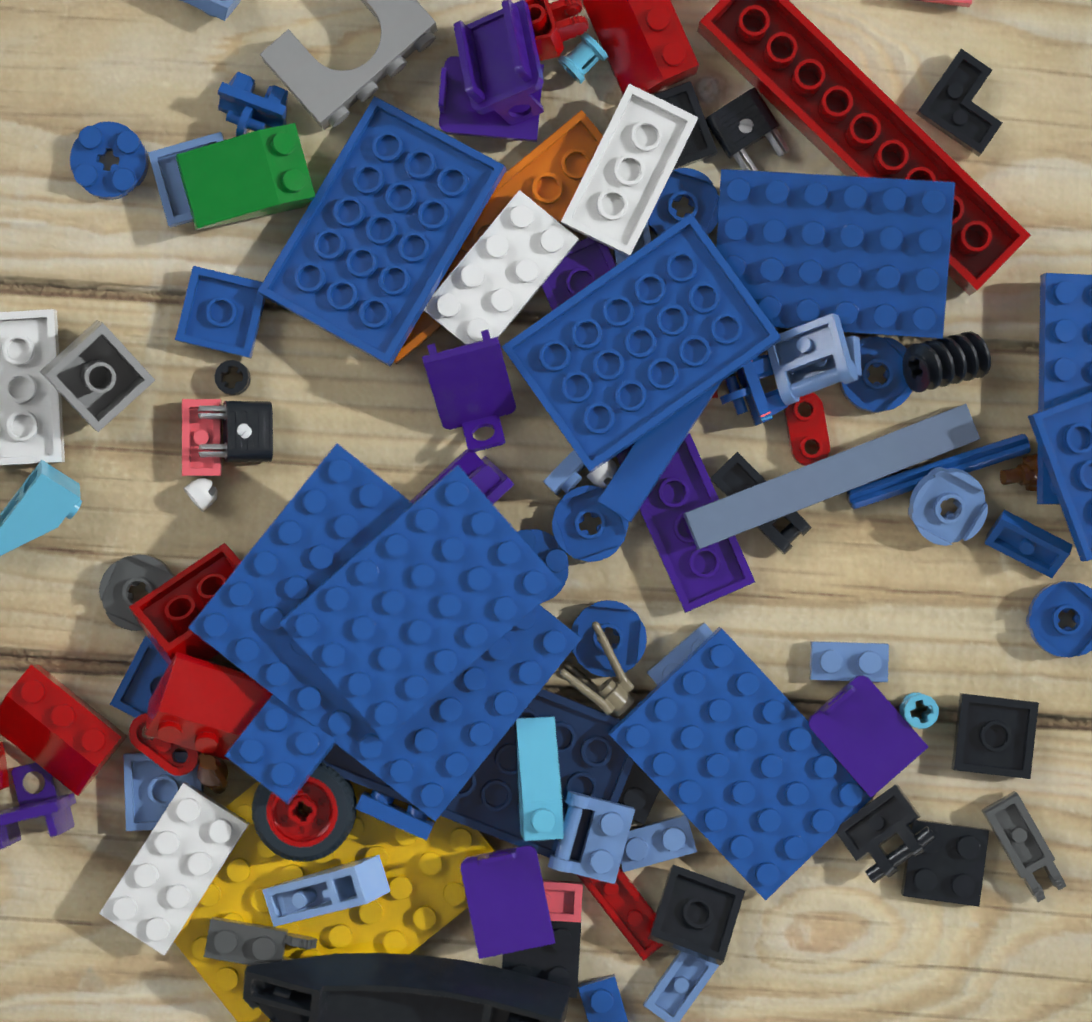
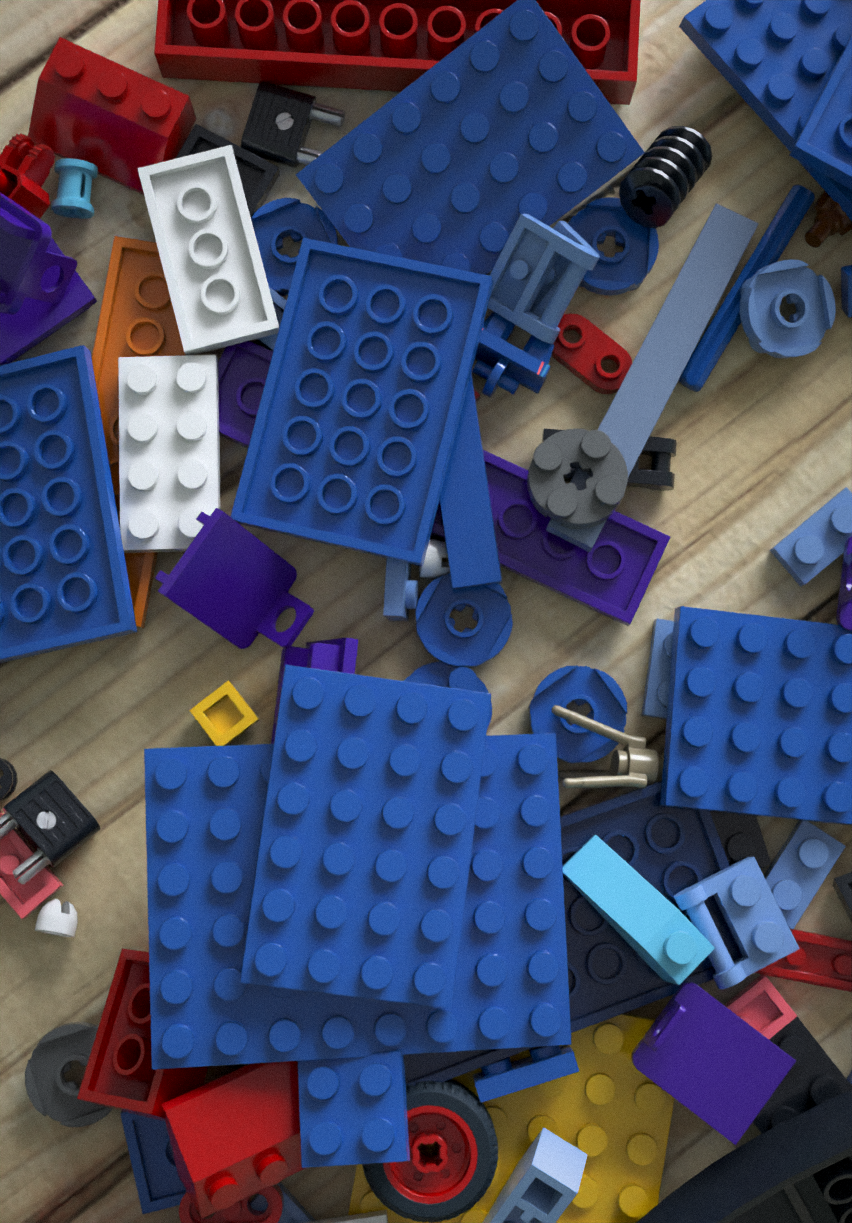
camera: 50 degrees left, 5 degrees down
reddish brown piece [197,753,228,794] -> none
none -> yellow plate [189,680,260,746]
none -> dark grey plate [527,429,628,529]

